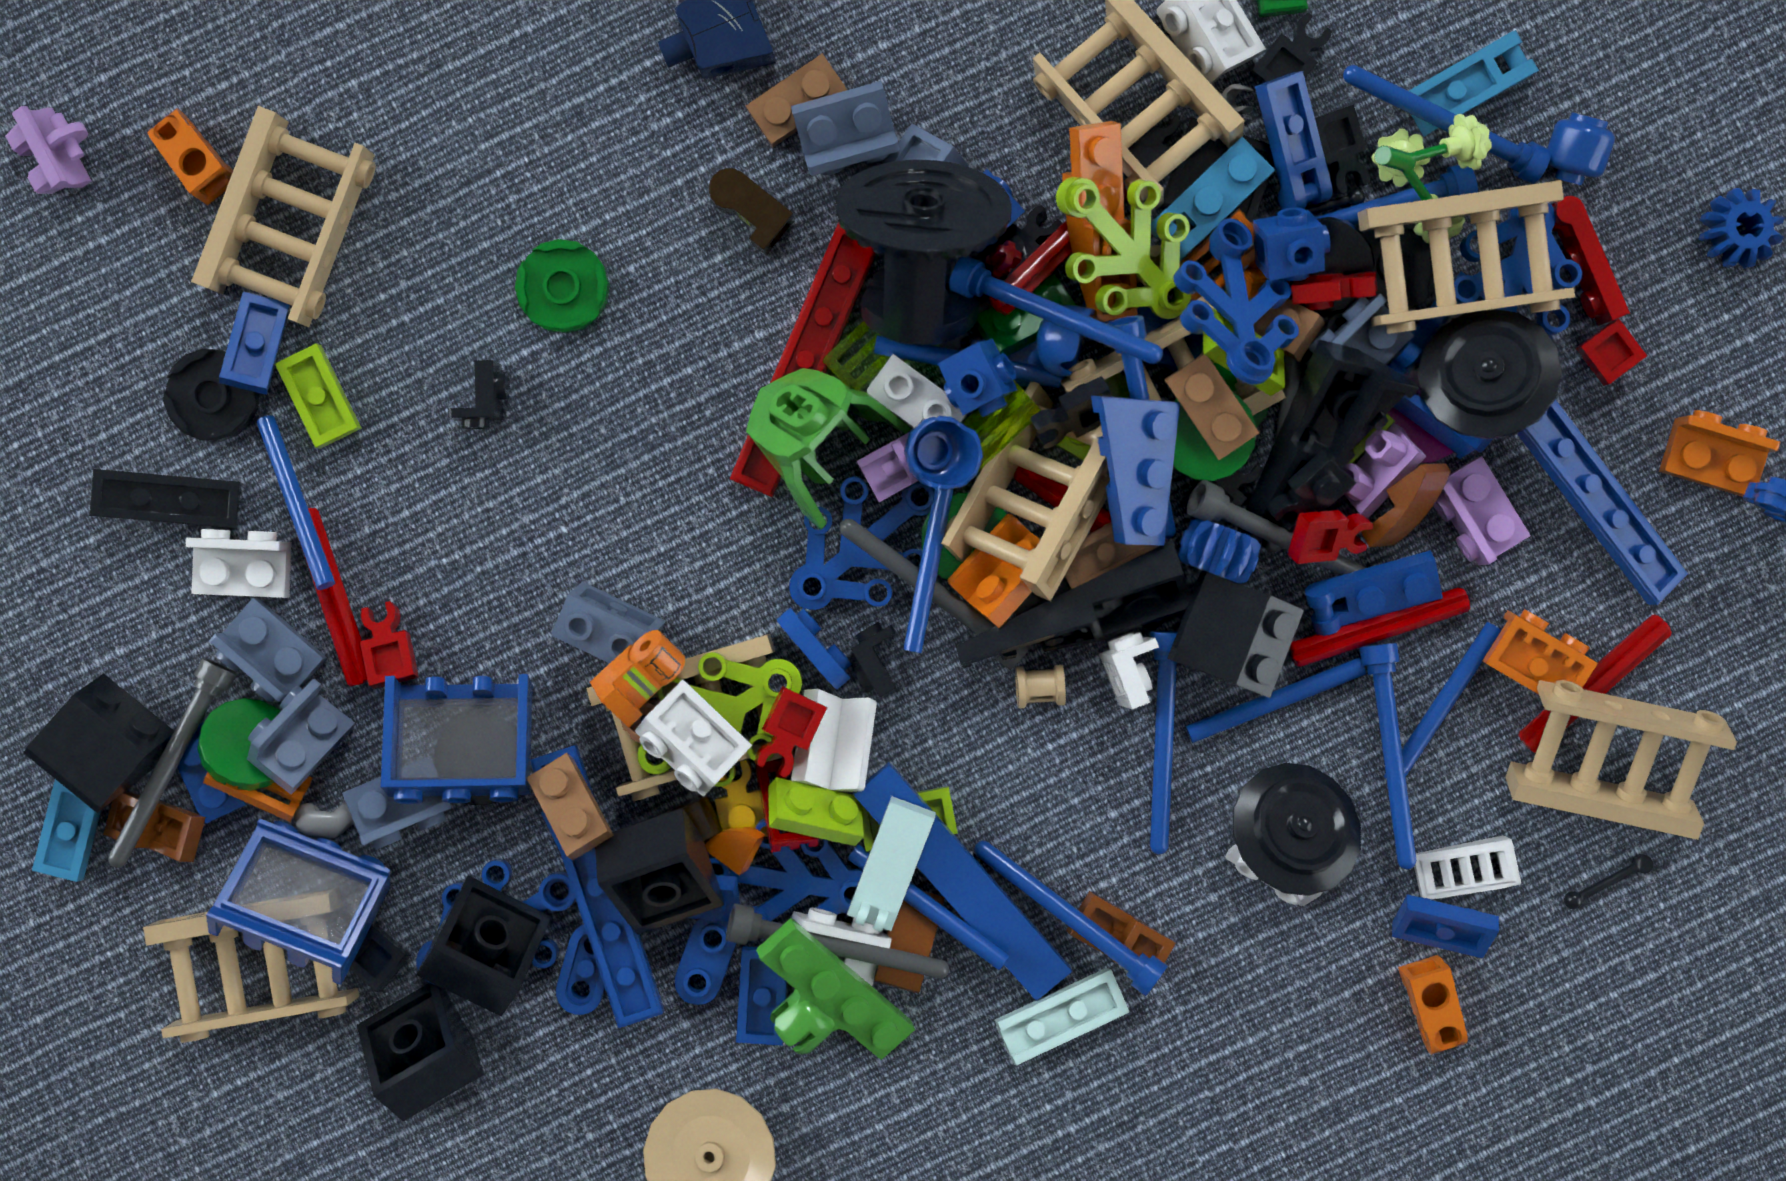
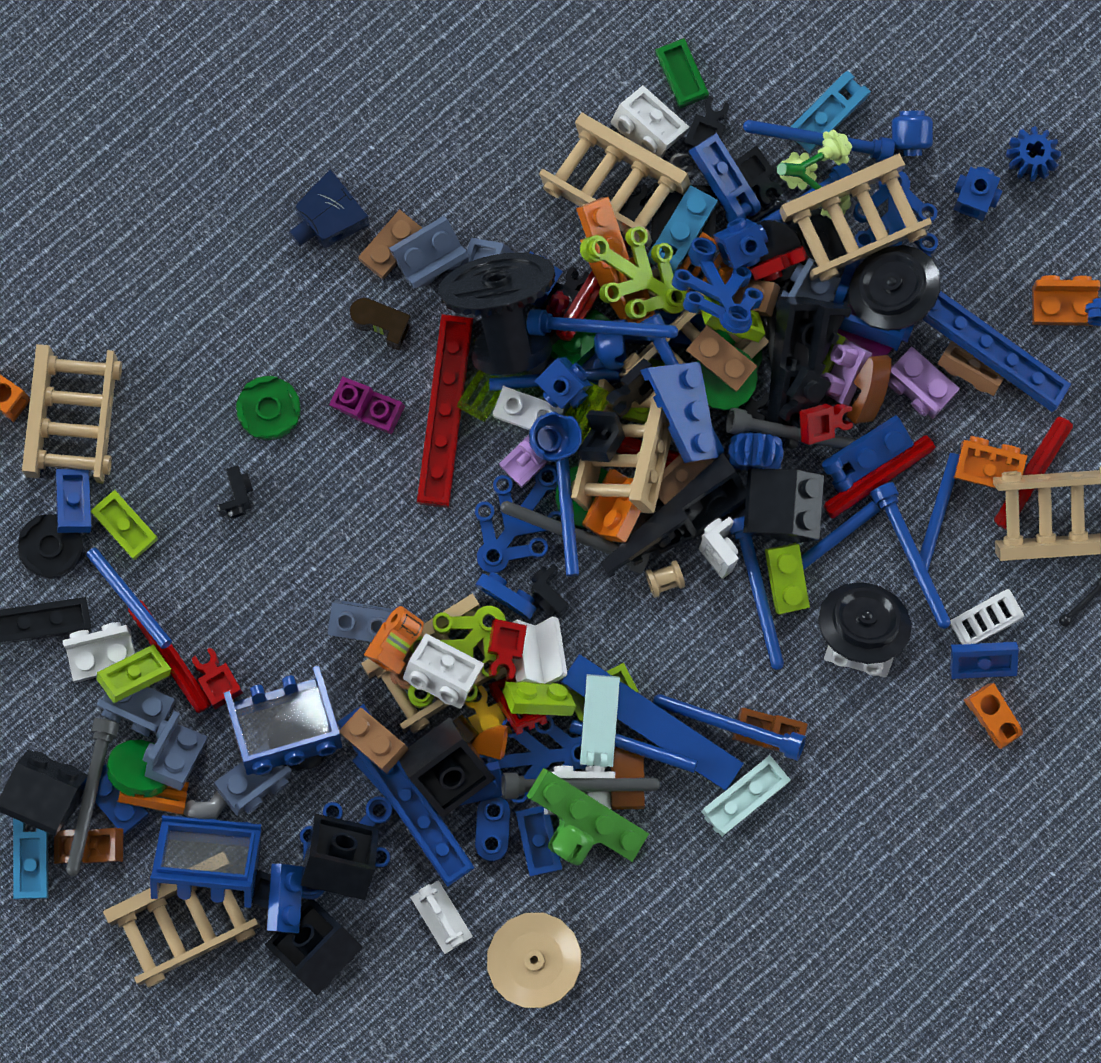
camera: 15 degrees left, 10 degrees down
blue plate [556,923,605,1015] -> none
bright green piece [746,368,911,530] -> none
red plate [1552,196,1630,326] -> none
red tile [1576,318,1647,386] -> none
none -> lime plate [96,644,171,703]
none -> blue plate [267,864,303,933]
none -> magenta slope [329,376,405,435]
none -> white hinge [410,880,473,954]
none -> black bracket [578,410,625,462]
none -> lime plate [765,543,810,614]
none -> medium nougat plate [938,341,1004,396]
none -> blue brick [953,167,1002,221]

